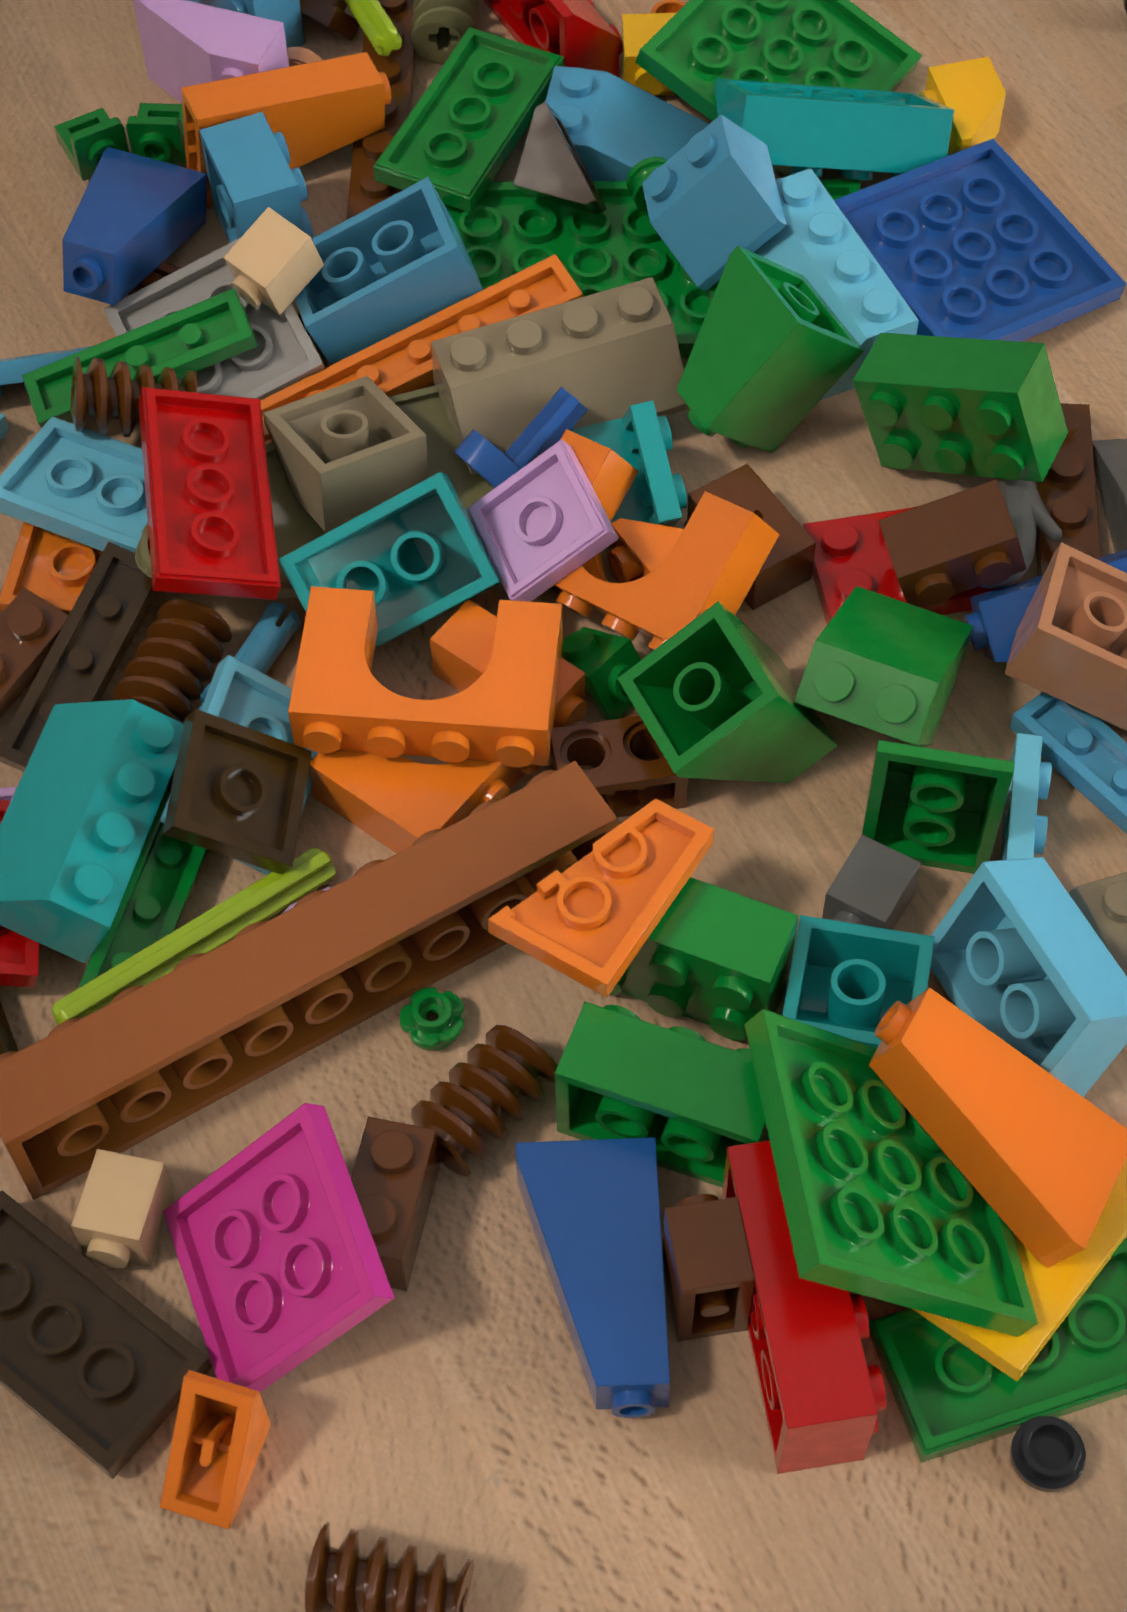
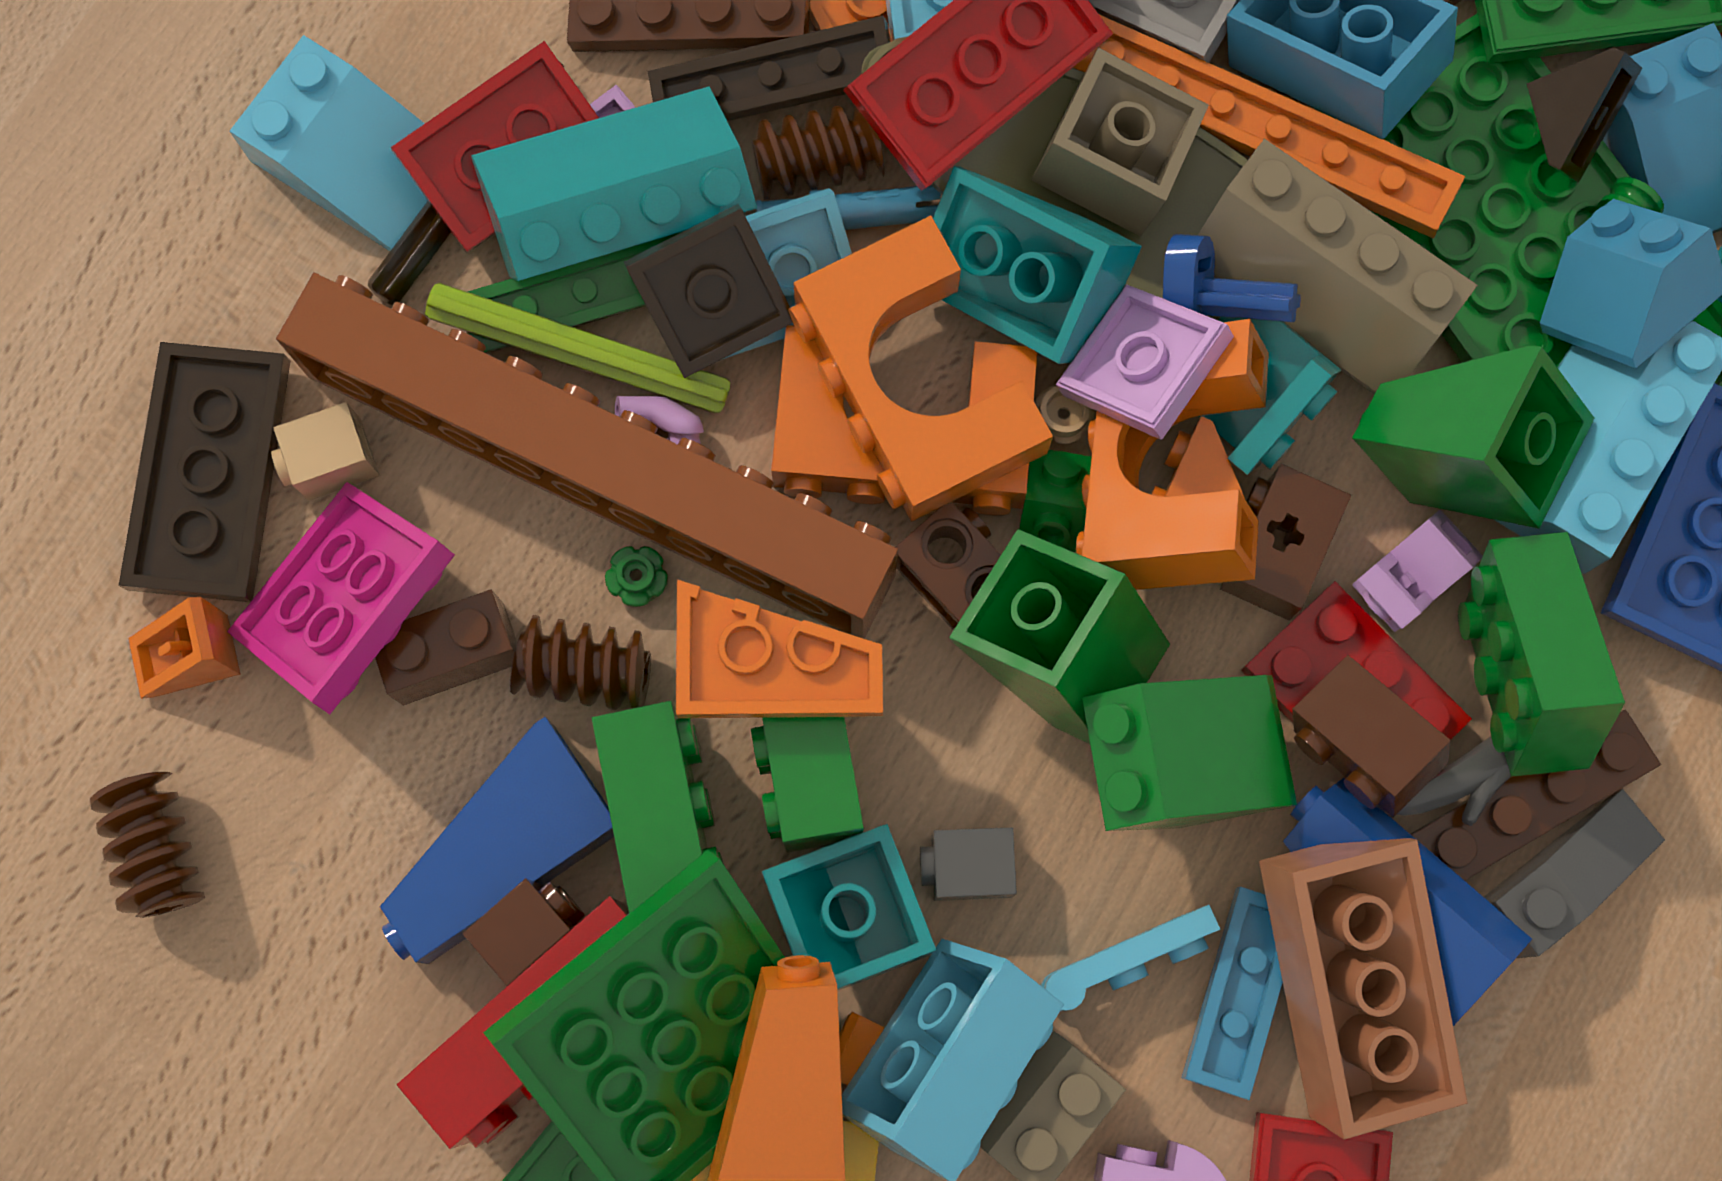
camera: 55 degrees right, 20 degrees up
green slope [861,740,1015,874] -> none
none -> lavender brick [1352,510,1483,632]

